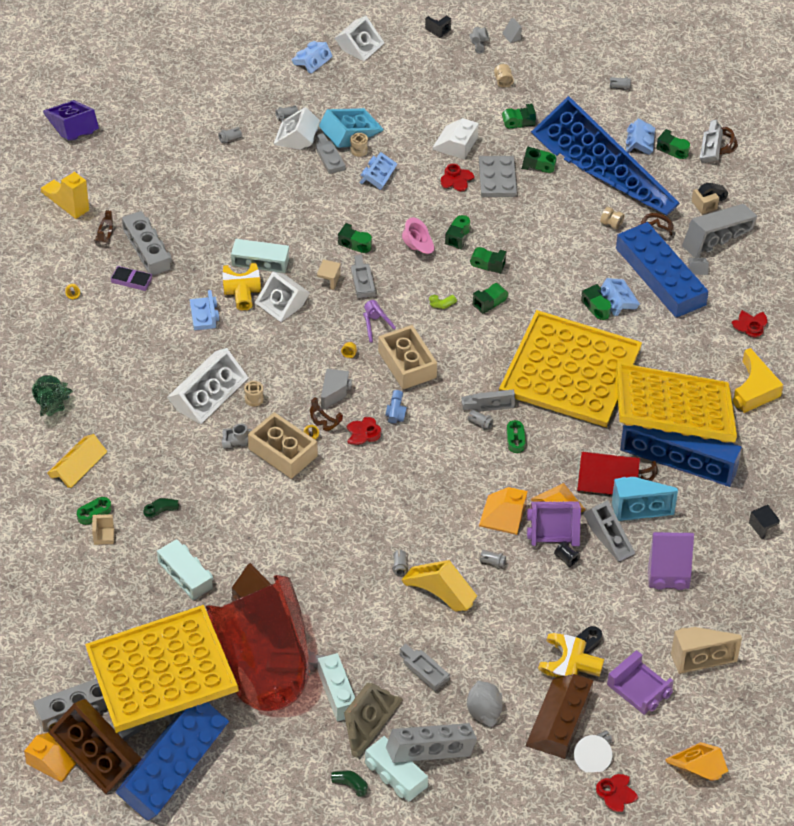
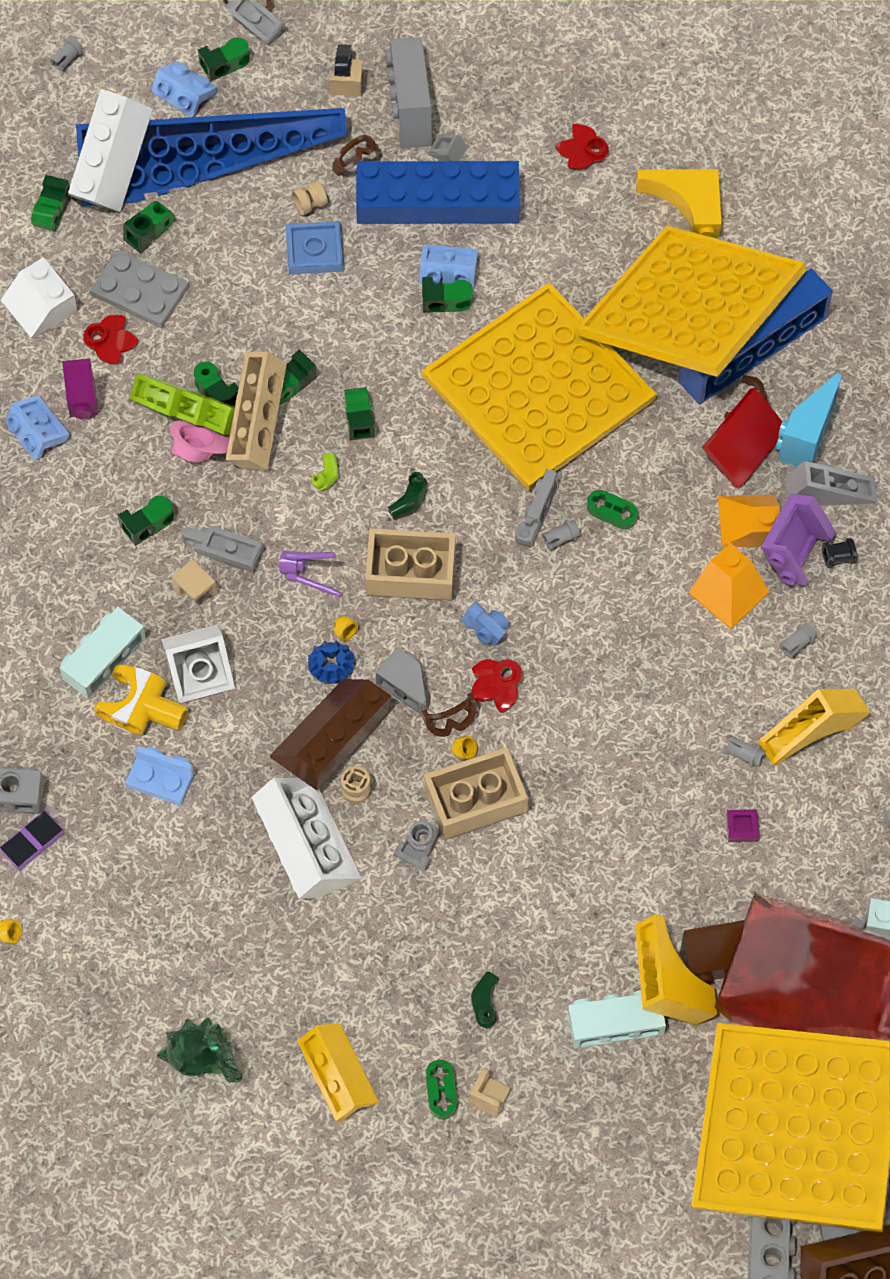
camera: 60 degrees left, 15 degrees up
none -> magenta slope [62,358,98,419]
none -> white slope [68,89,153,212]
none -> lime slope [129,372,235,435]
none -> tan brick [226,352,287,470]
none -> reddish brown slope [270,679,392,791]
none -> medium blue tile [286,221,343,275]
none -> blue gear [308,640,355,683]
none -> dark green arm [388,472,428,520]
none -> yellow arch [635,914,717,1025]
none -> magenta plate [726,809,759,842]

